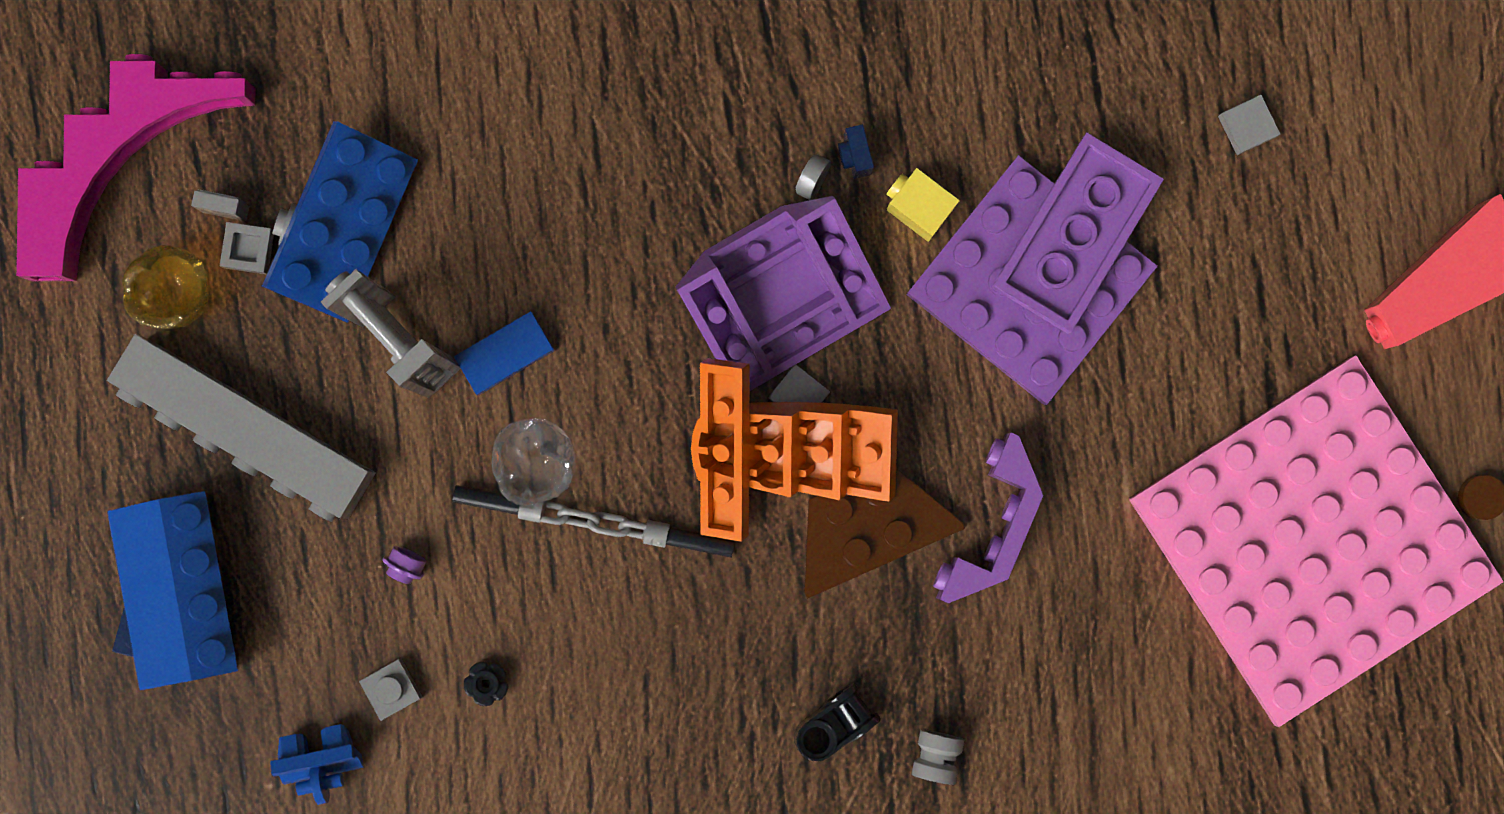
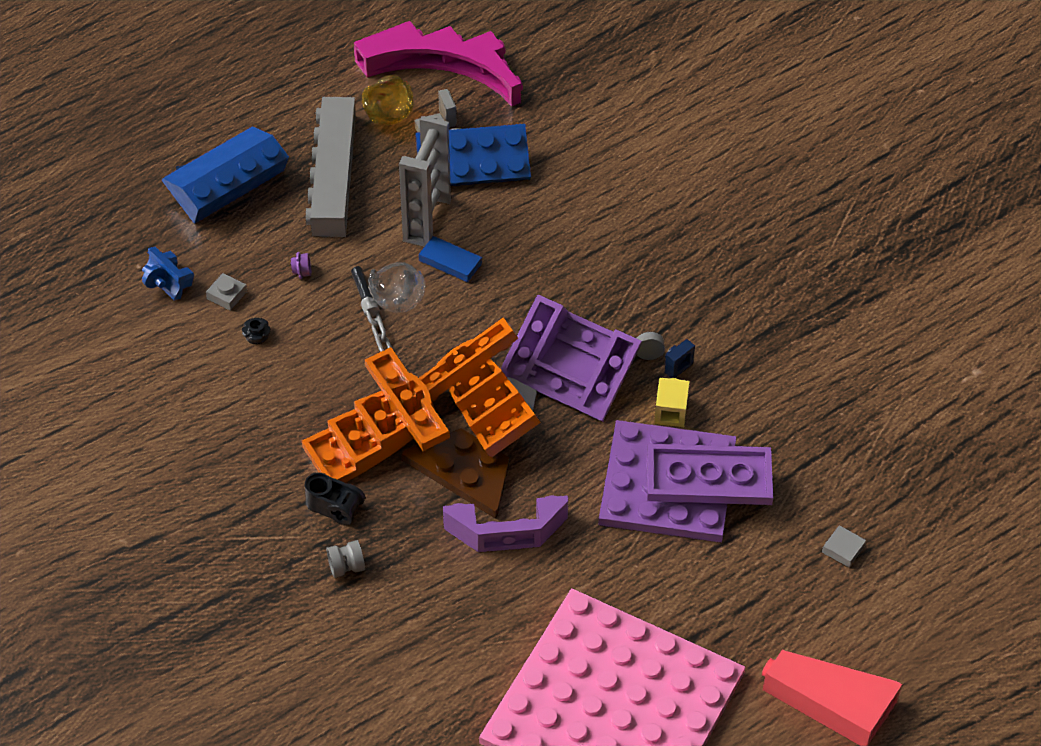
camera: 65 degrees right, 35 degrees down
none -> orange slope [302,347,450,483]

